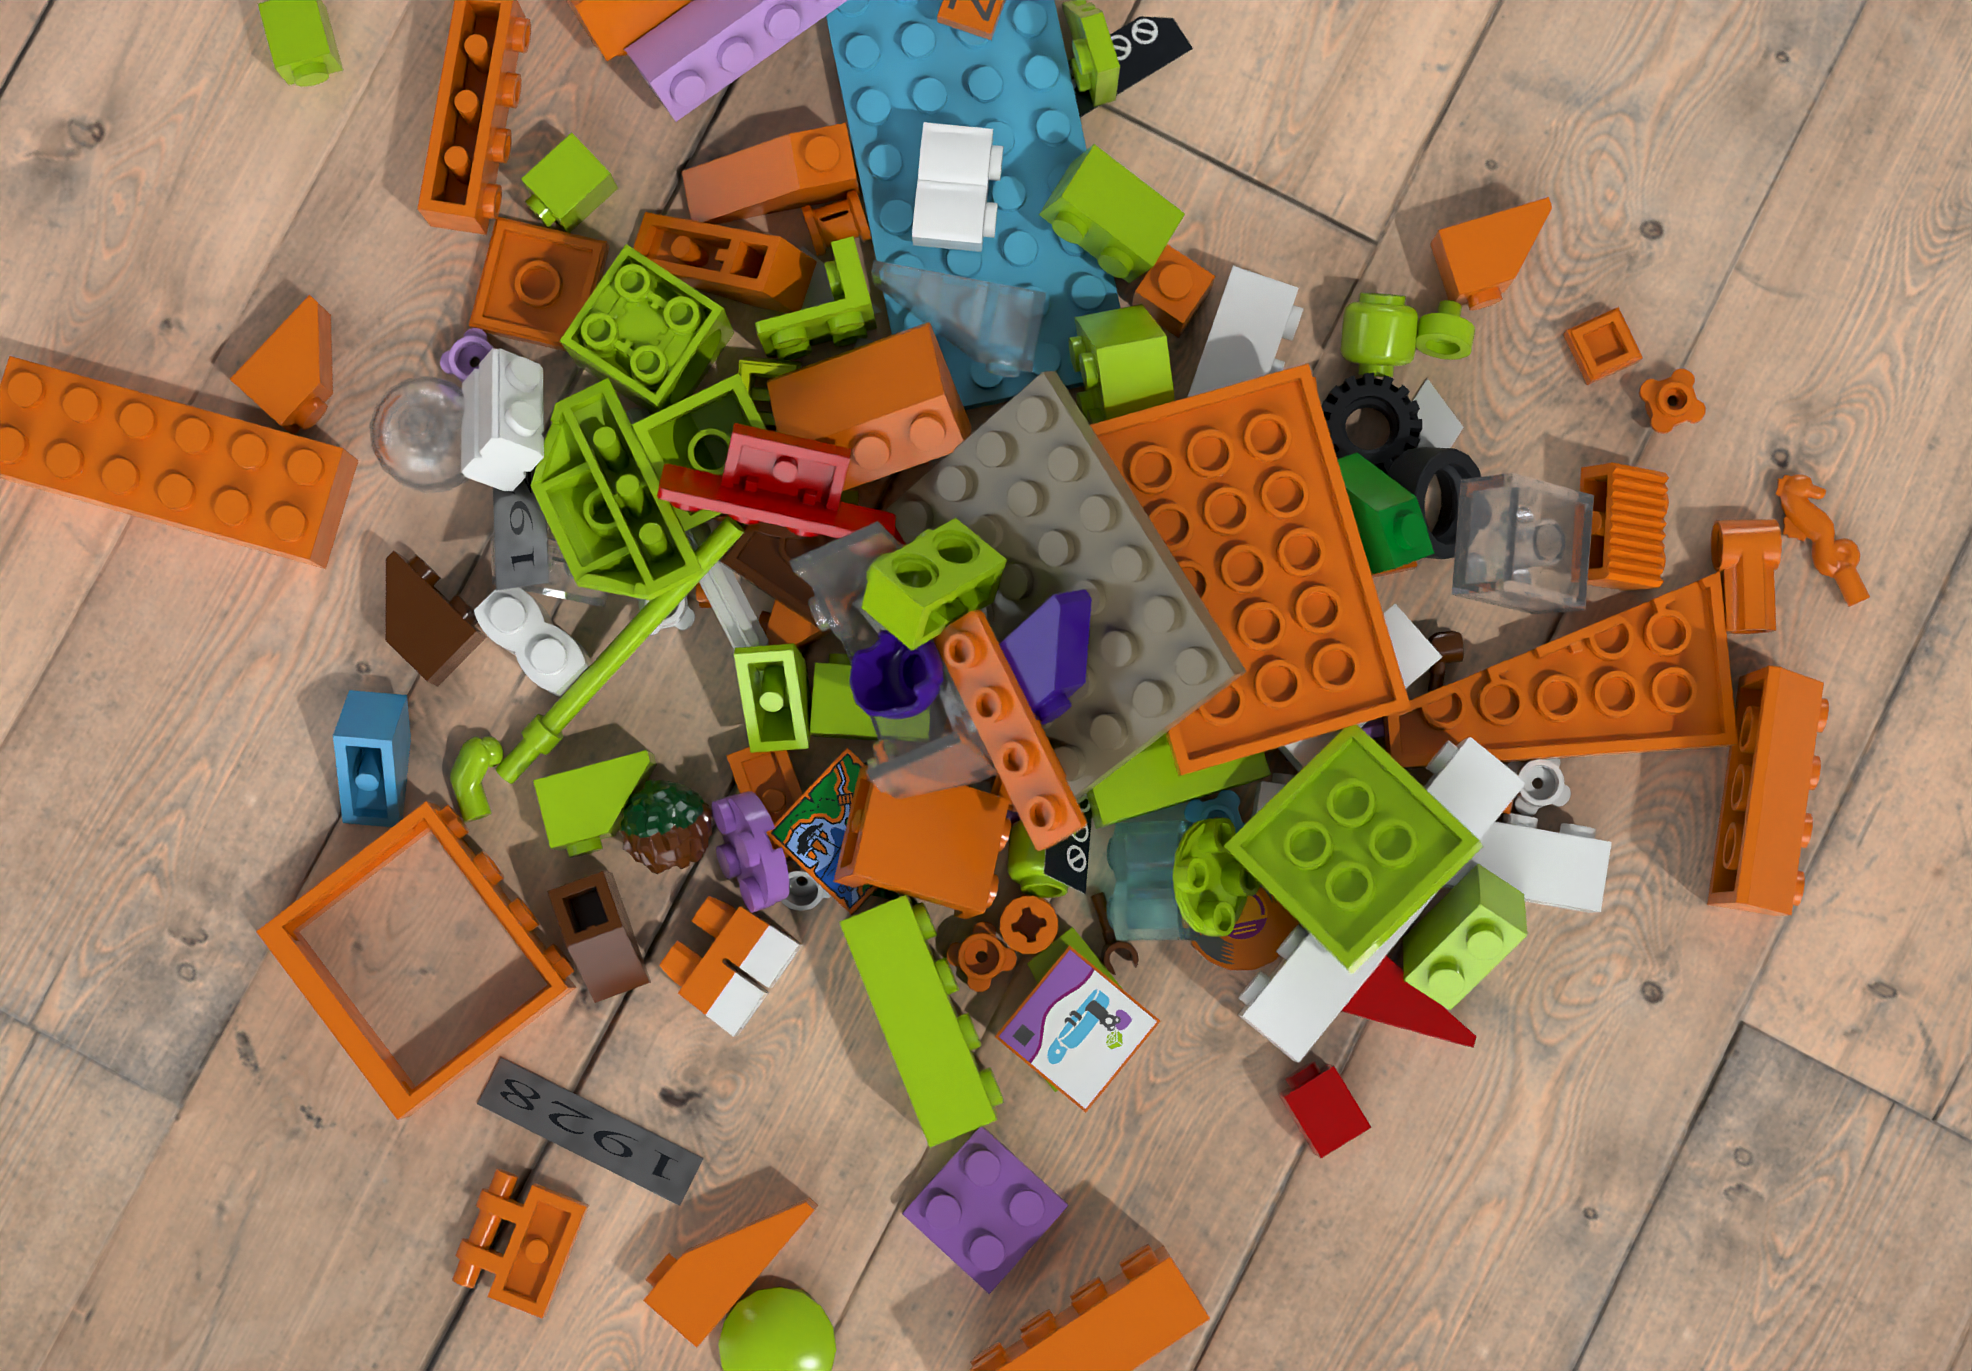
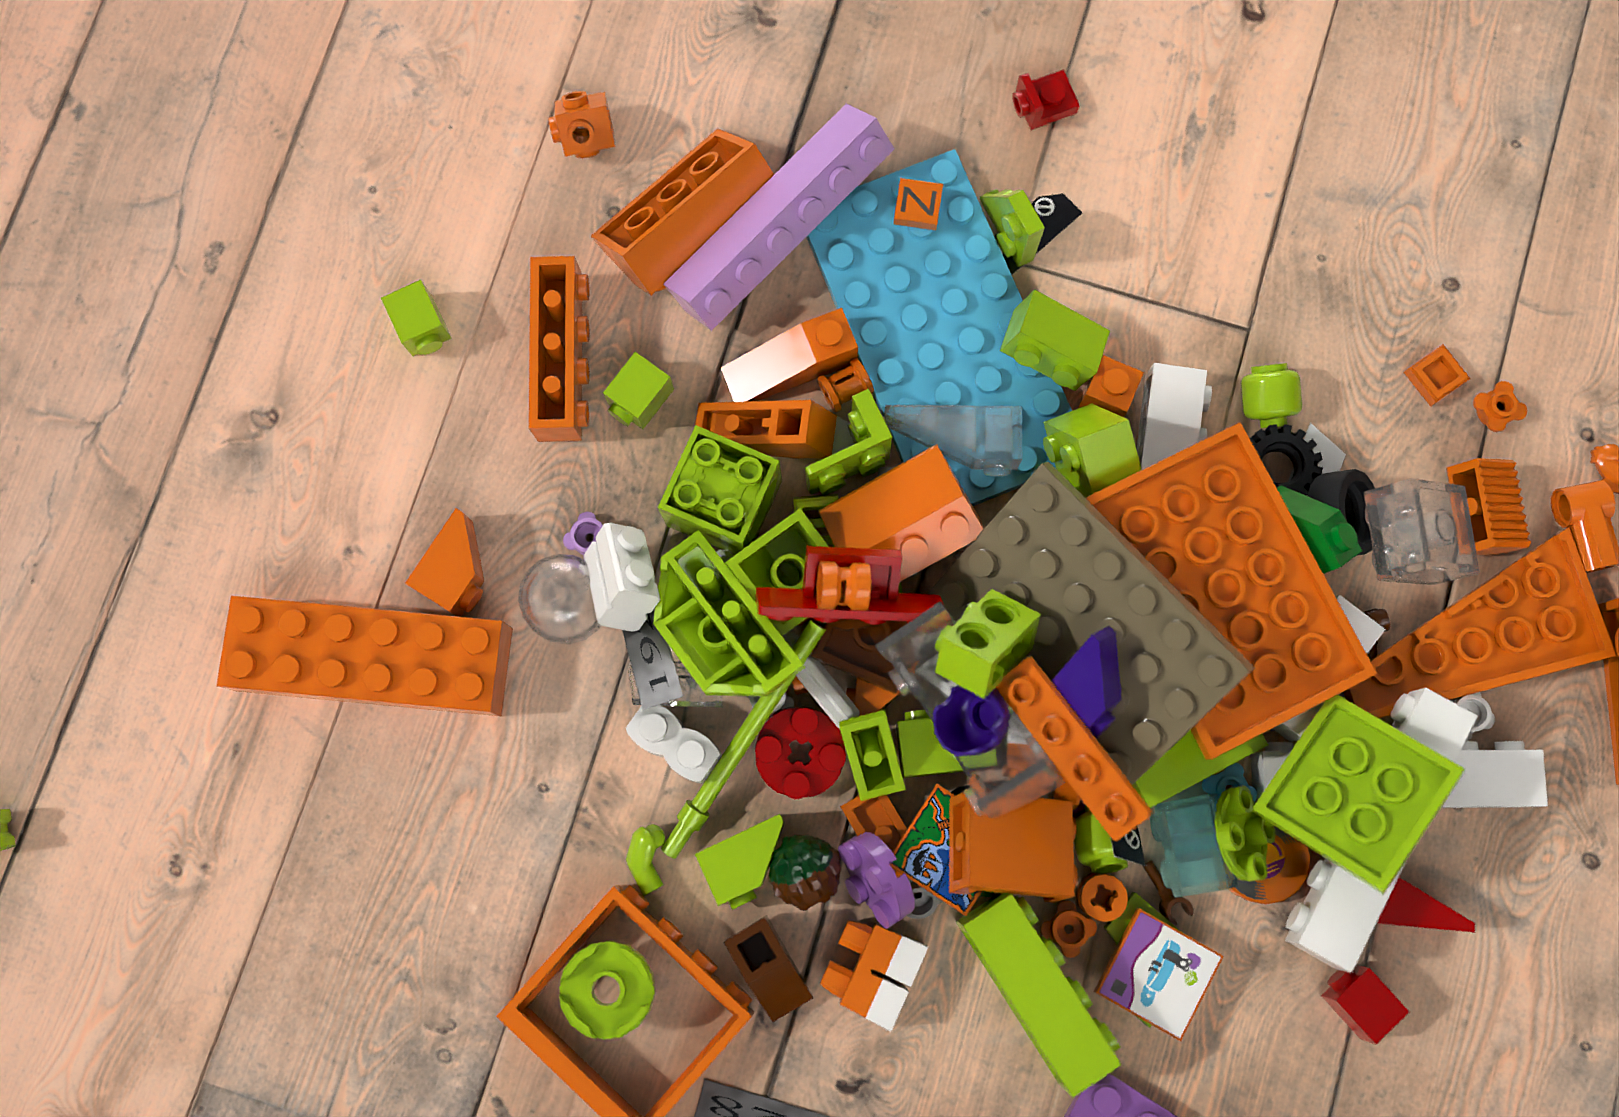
camera: 10 degrees left, 5 degrees down
dark azure slope [333,690,411,827] -> none
reddish brown slope [385,551,487,686] -> none
orange tile [469,217,610,352] -> none
white brick [912,122,1004,252] -> none
lime brick [1403,863,1528,1011] -> none
lime tile [1416,300,1475,360] -> none
orange slope [1430,197,1552,311] -> none
none -> lime tile [559,941,656,1039]
none -> red plate [755,707,846,799]
none -> orange wheel [817,561,871,611]

